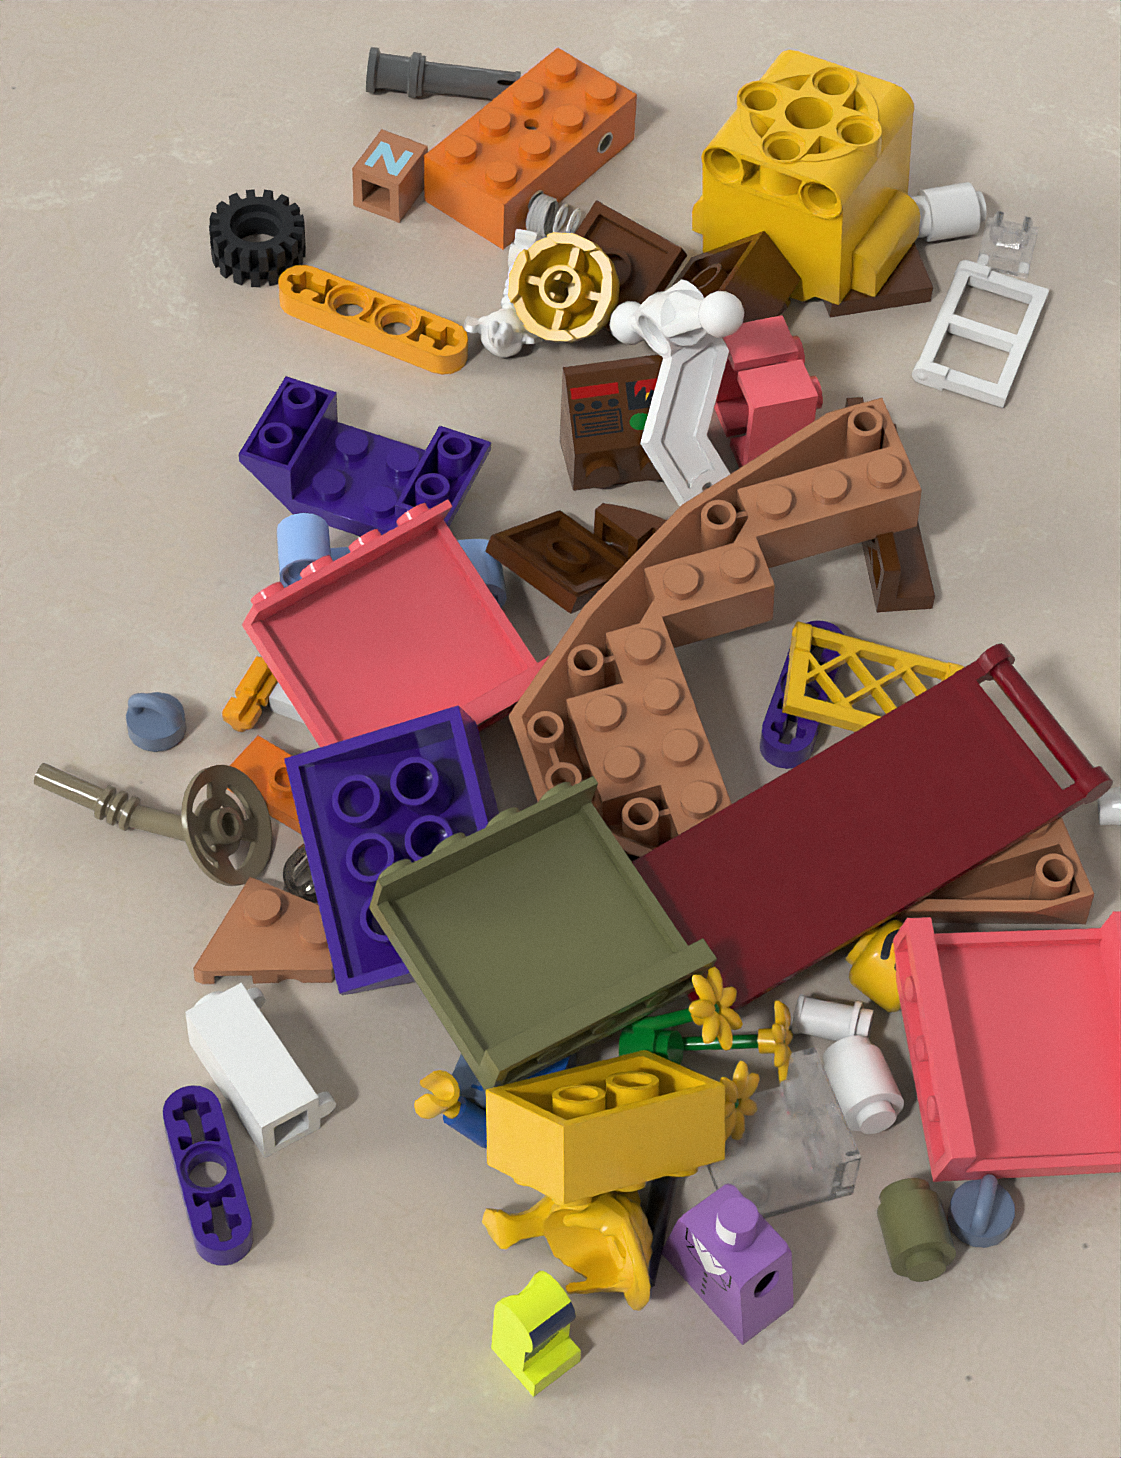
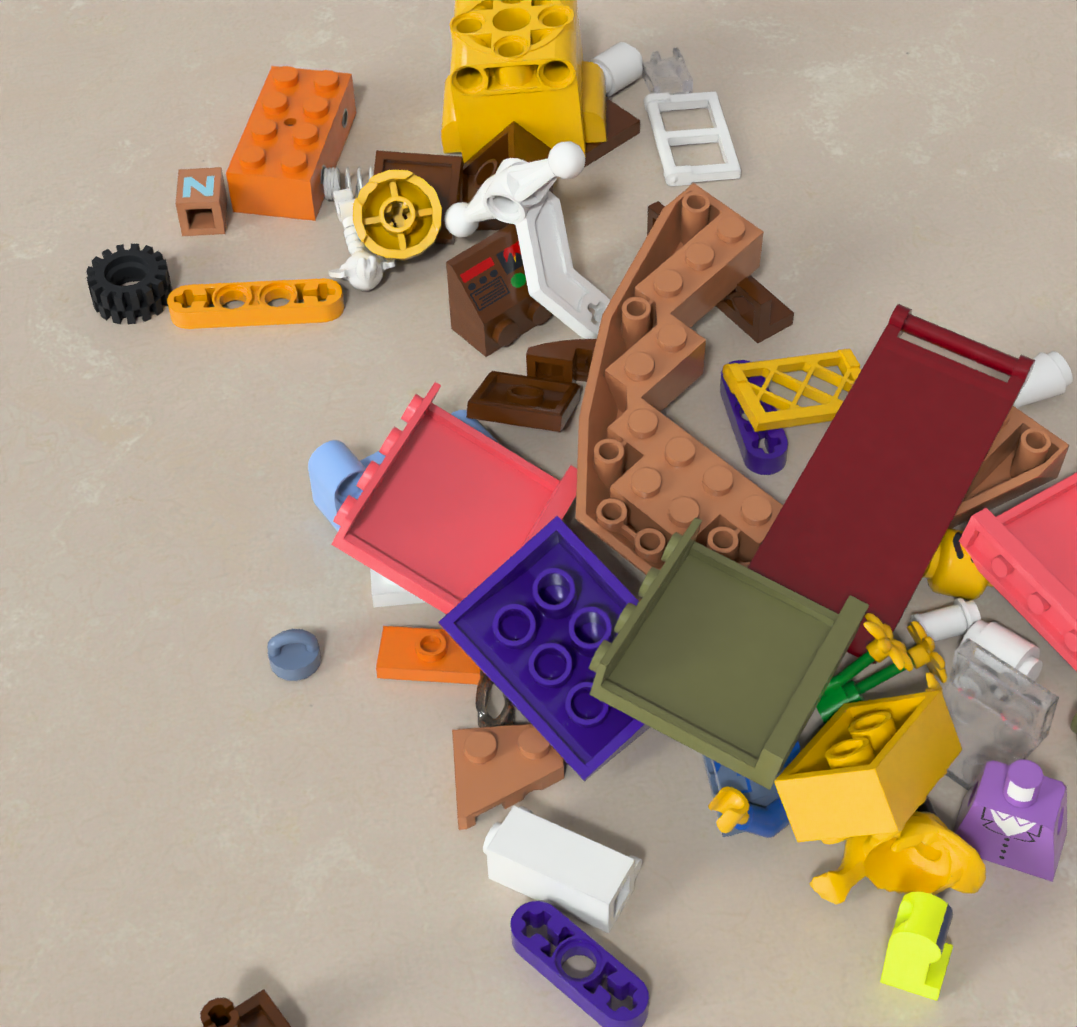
camera: 25 degrees left, 5 degrees down
dark tan dish [34,763,272,886] -> none
light orange axle [222,656,278,732] -> none
dark purple slope [239,376,491,537] -> none
dark grey pin [366,47,521,100] -> none
coral piece [714,315,823,468] -> none

